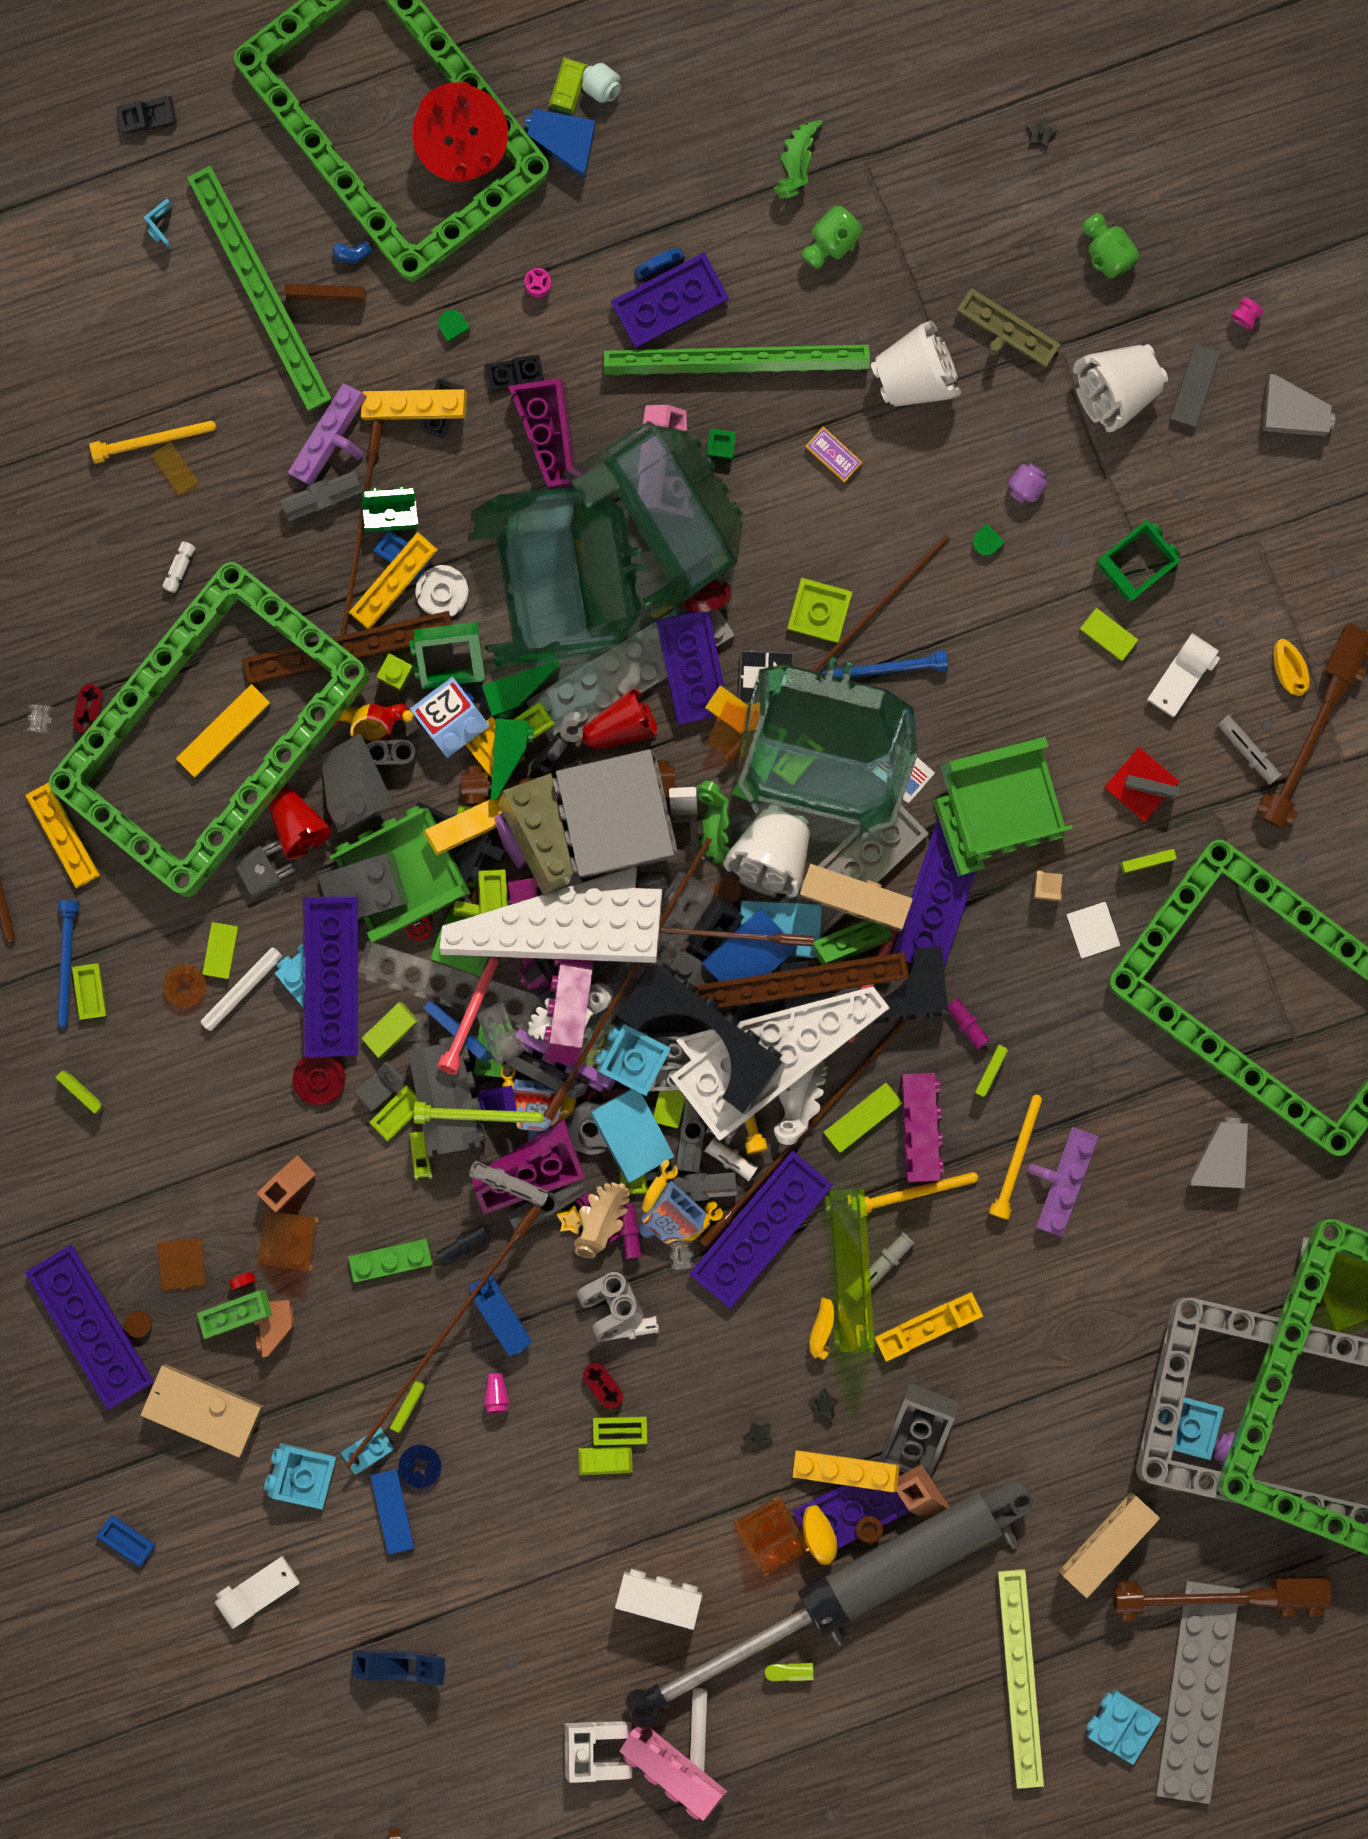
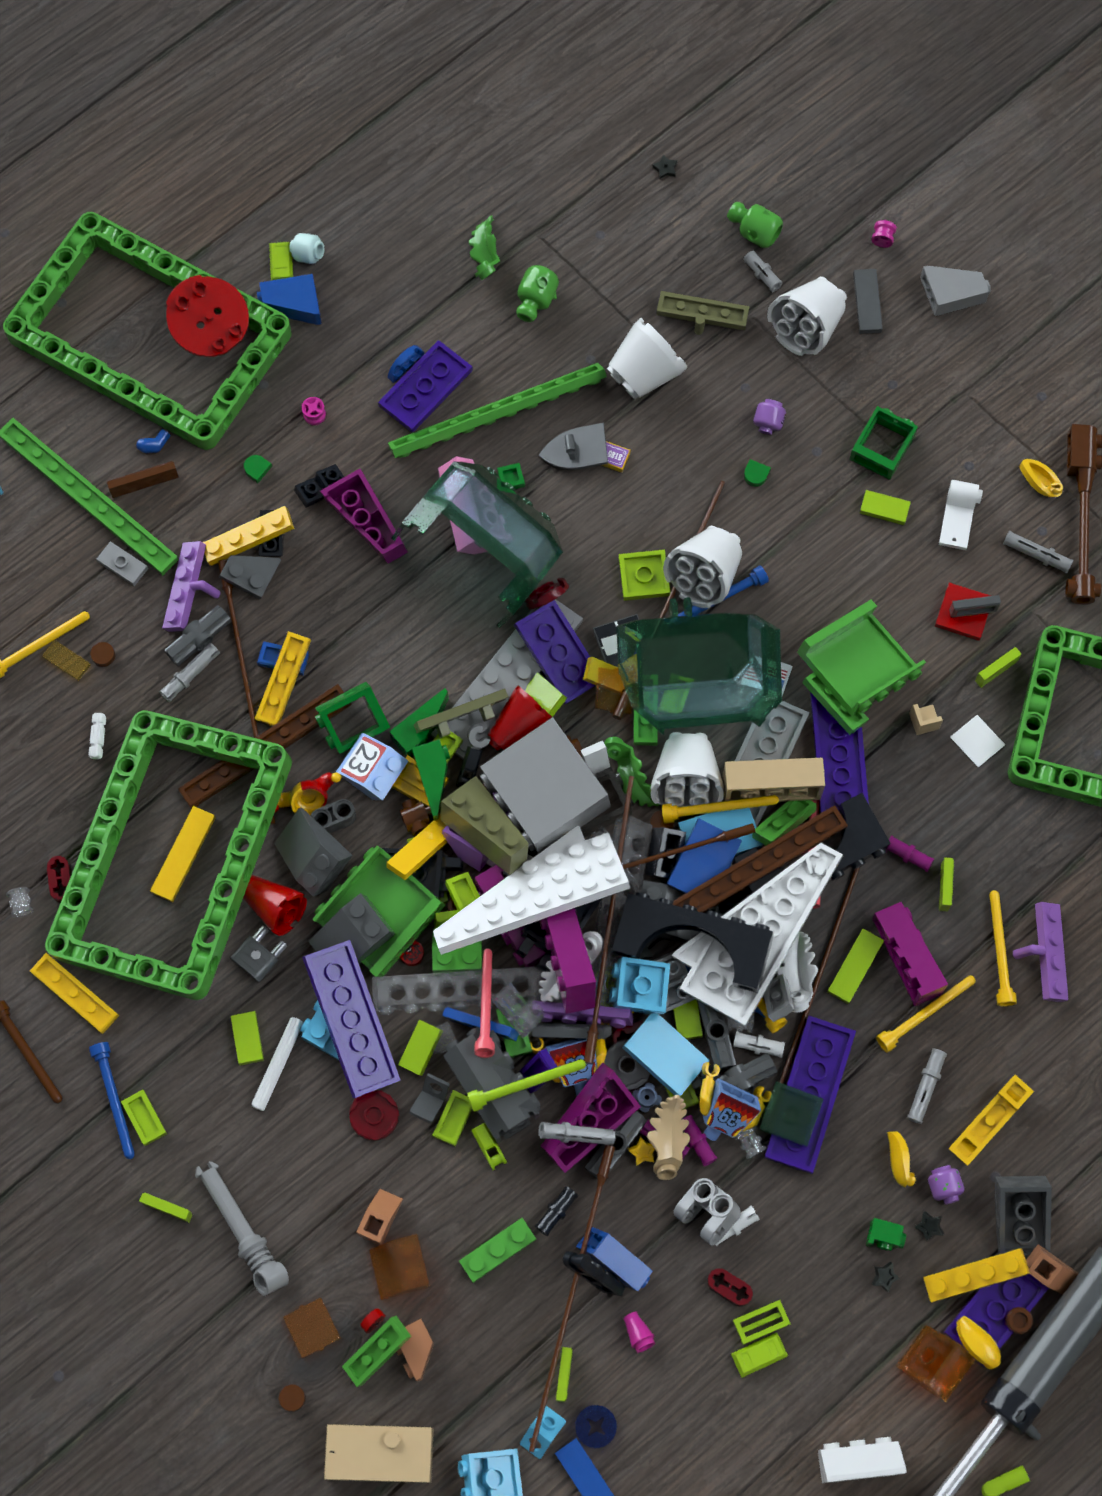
camera: 25 degrees left, 15 degrees down
dark purple plate [25,1244,155,1410] -> none
clear orange gear [163,964,206,1007] -> none
bracket [361,487,418,532] -> none
lime brick [376,653,414,692] -> none
white tile [416,565,469,617] -> none
windscreen [467,486,644,668] -> none
clear neon green slope [825,1188,875,1353] -> none
none -> reddish brown tile [90,642,115,667]
none -> light grey plate [96,541,148,586]
none -> light grey pin [159,643,220,702]
none -> light grey piece [195,1161,289,1296]
none -> dark grey wing [219,555,281,600]
none -> olive hinge [414,688,508,738]
none -> lime tile [525,672,567,717]
none -> shield [539,423,608,470]
none -> black plate [563,1251,625,1296]
none -> sand blue plate [632,1083,662,1112]
none -> yellow piece [662,795,779,823]
none -> white cone [663,526,742,608]
none -> light grey pin [743,251,783,292]
none -> plate [759,1081,824,1147]
none -> light grey plate [764,974,794,1022]
none -> green brick [865,1218,906,1251]
none -> medium lavender head [928,1165,965,1205]

